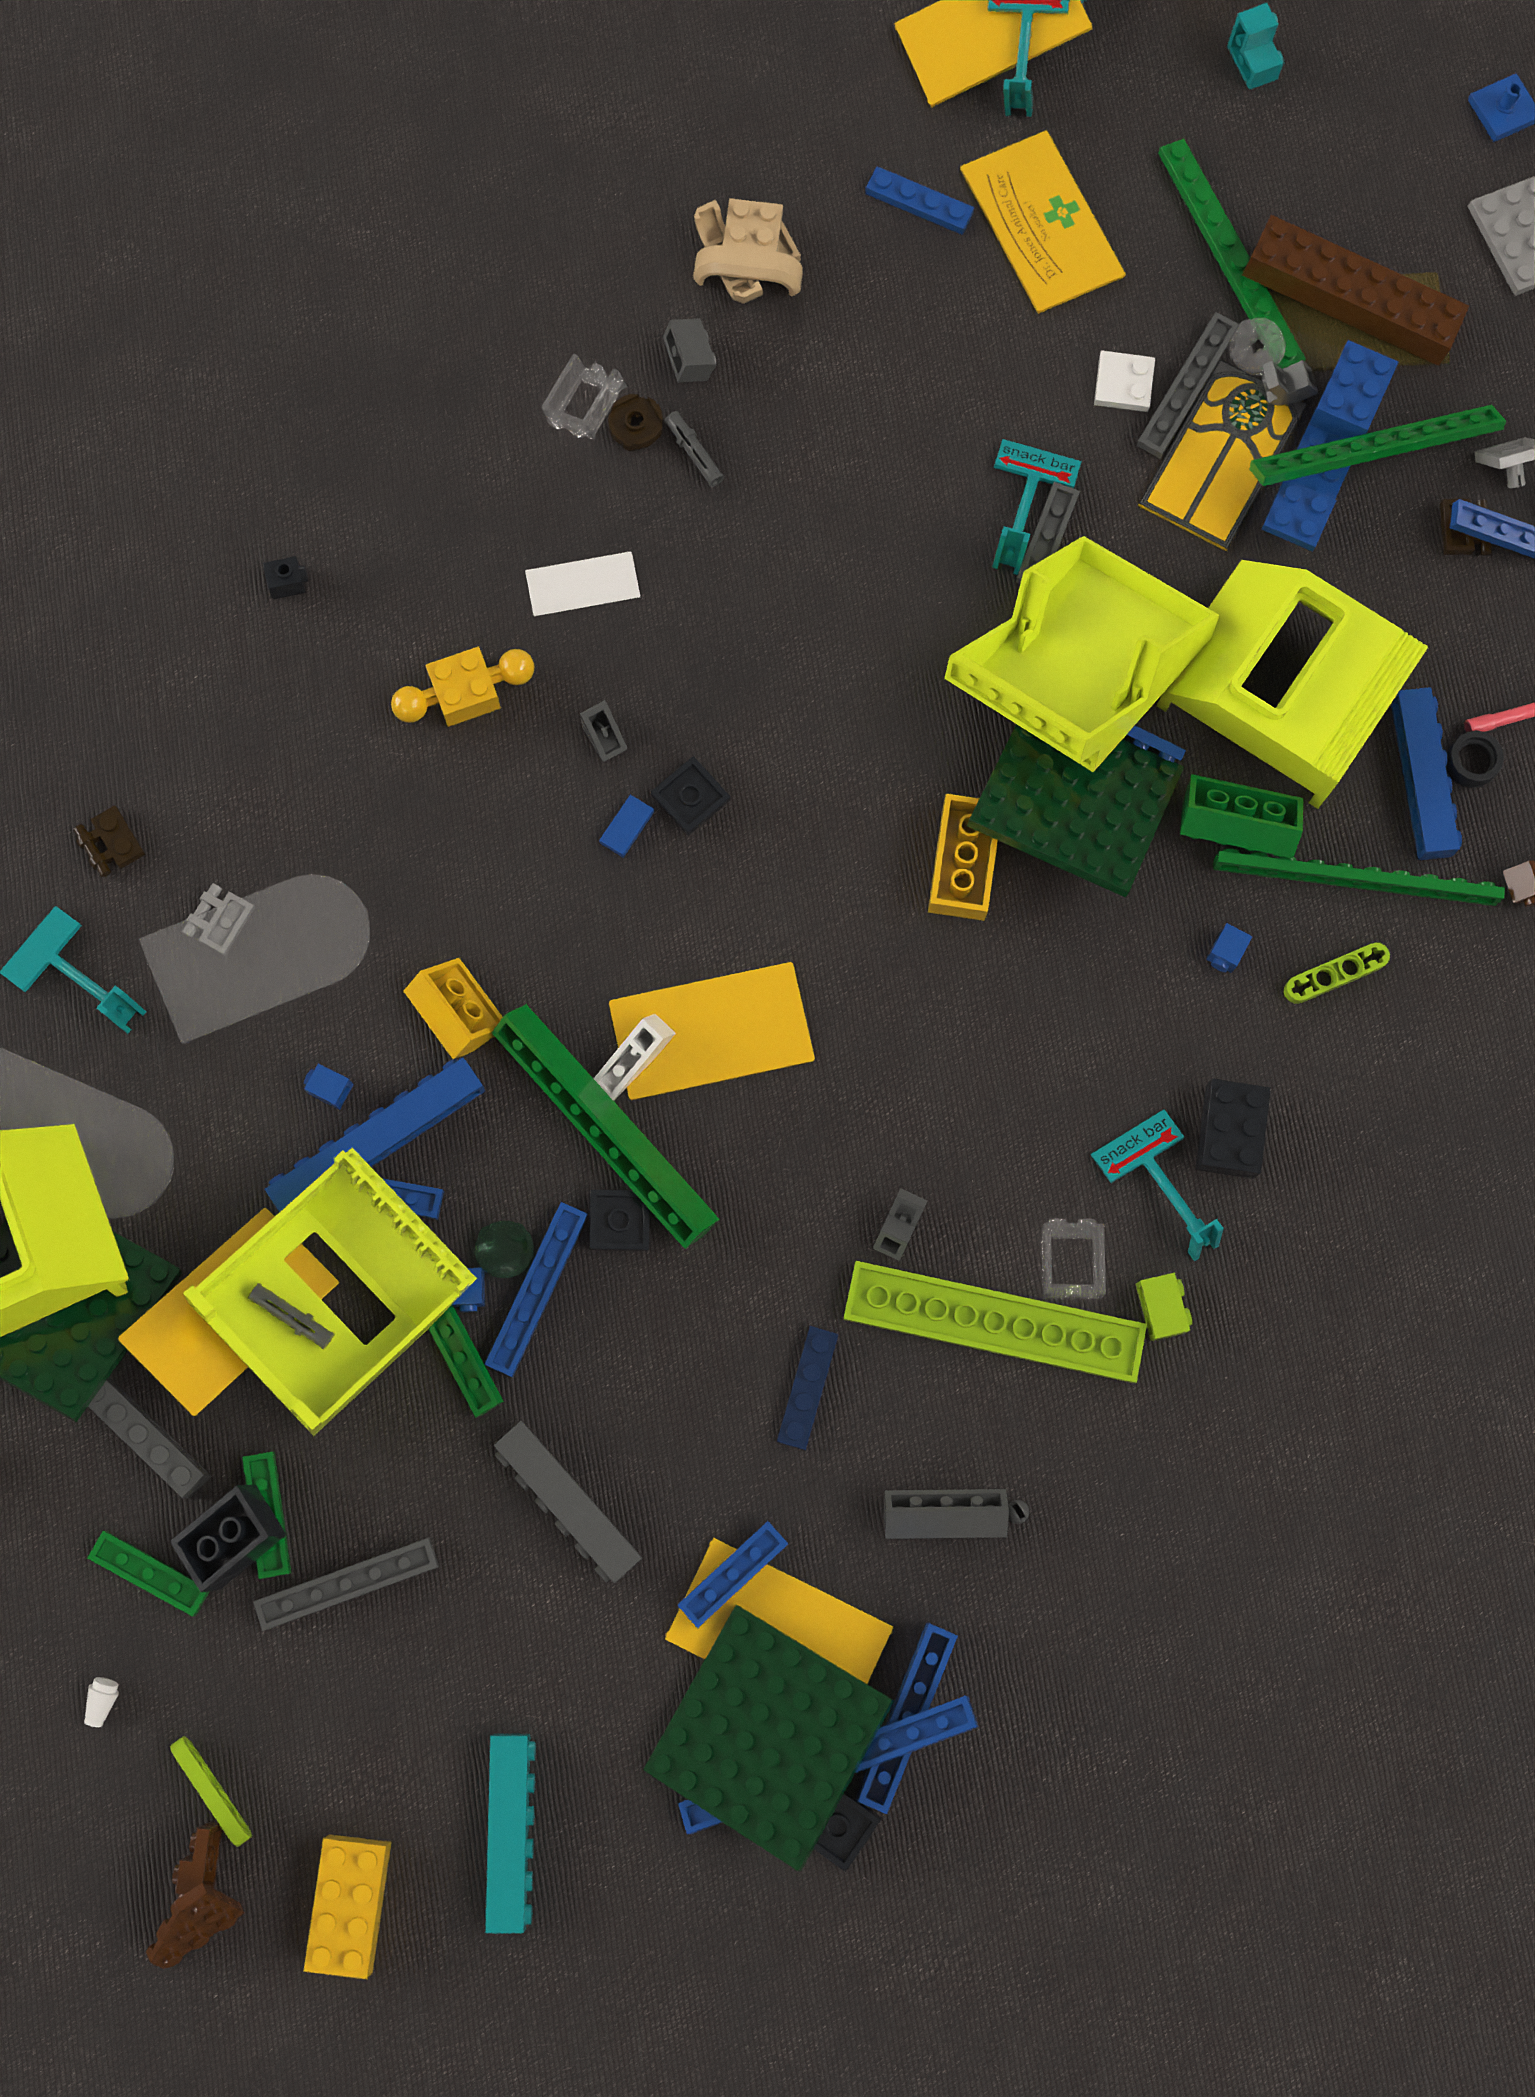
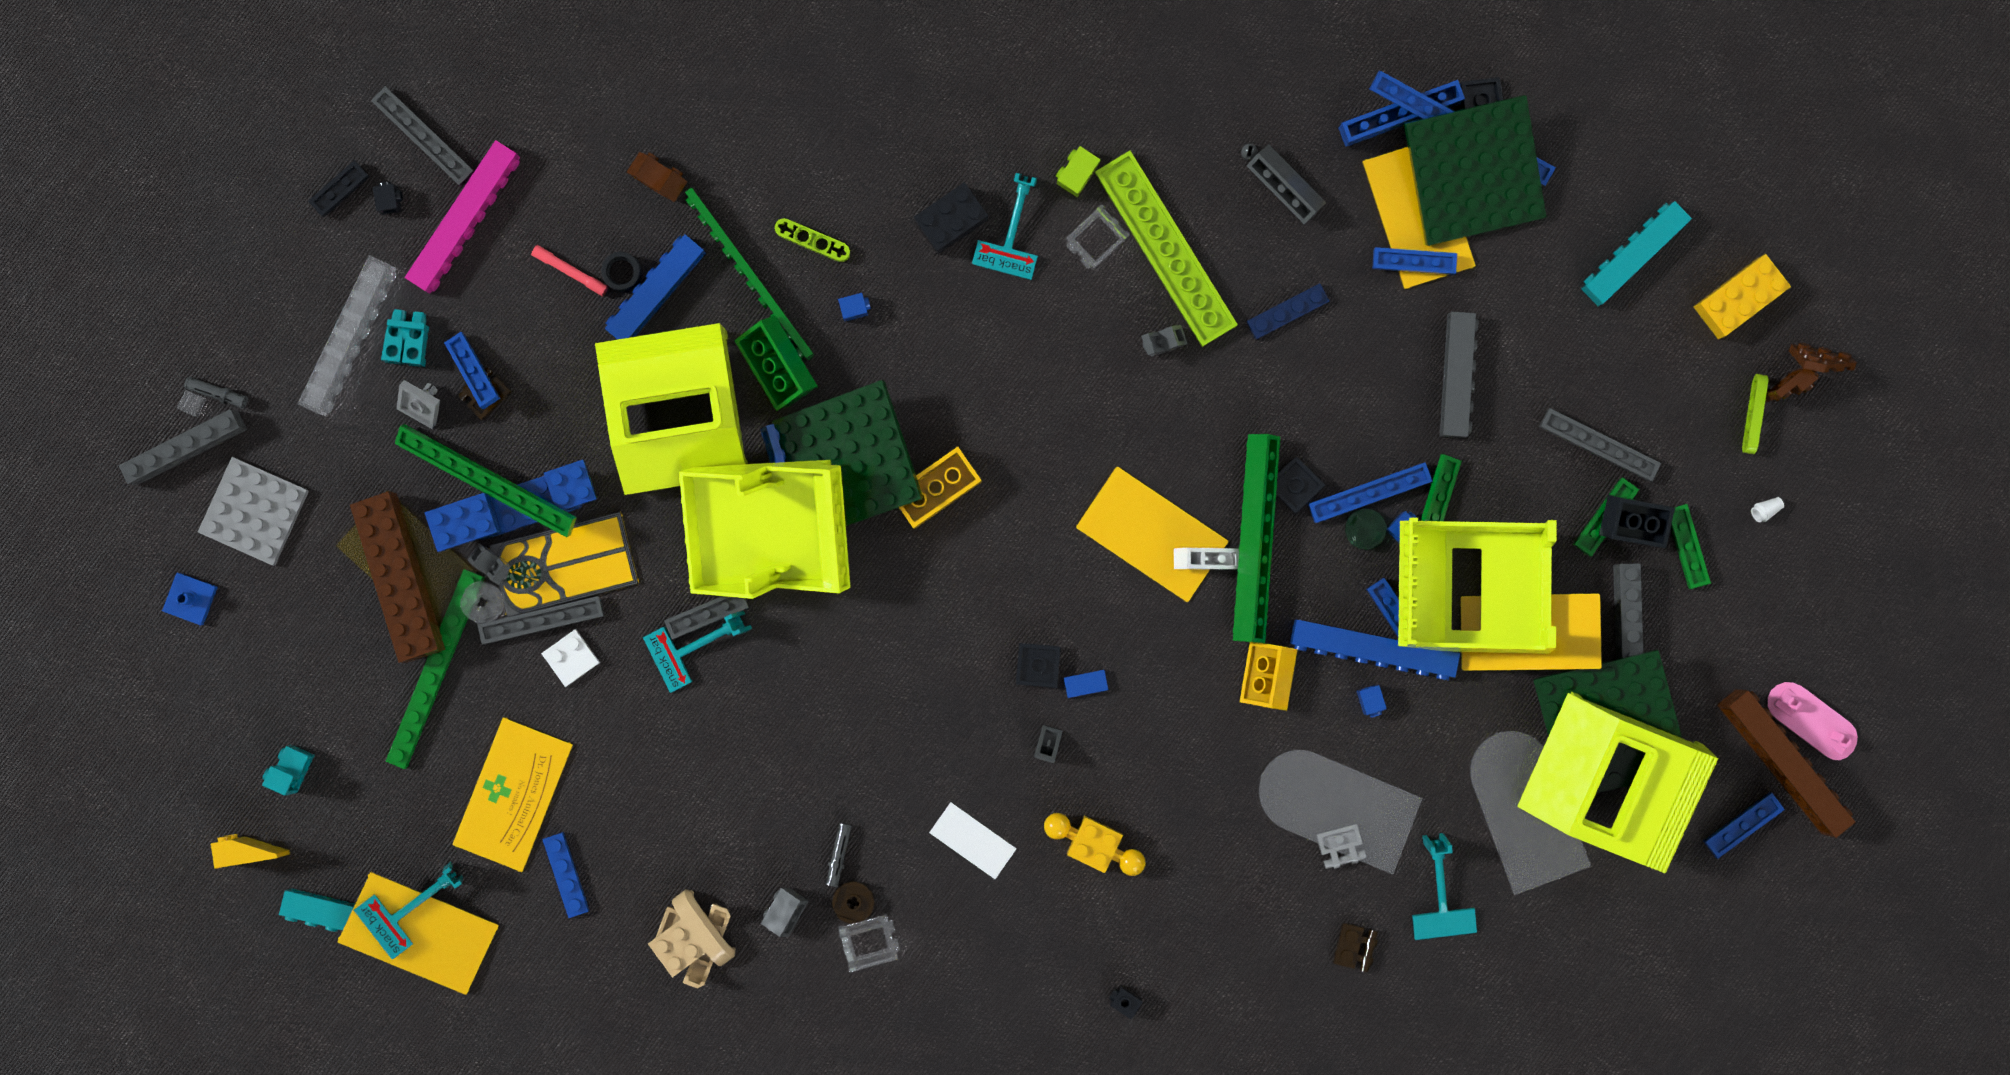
camera: 130 degrees left, 10 degrees up
dark grey pin [248,1283,335,1350] -> none

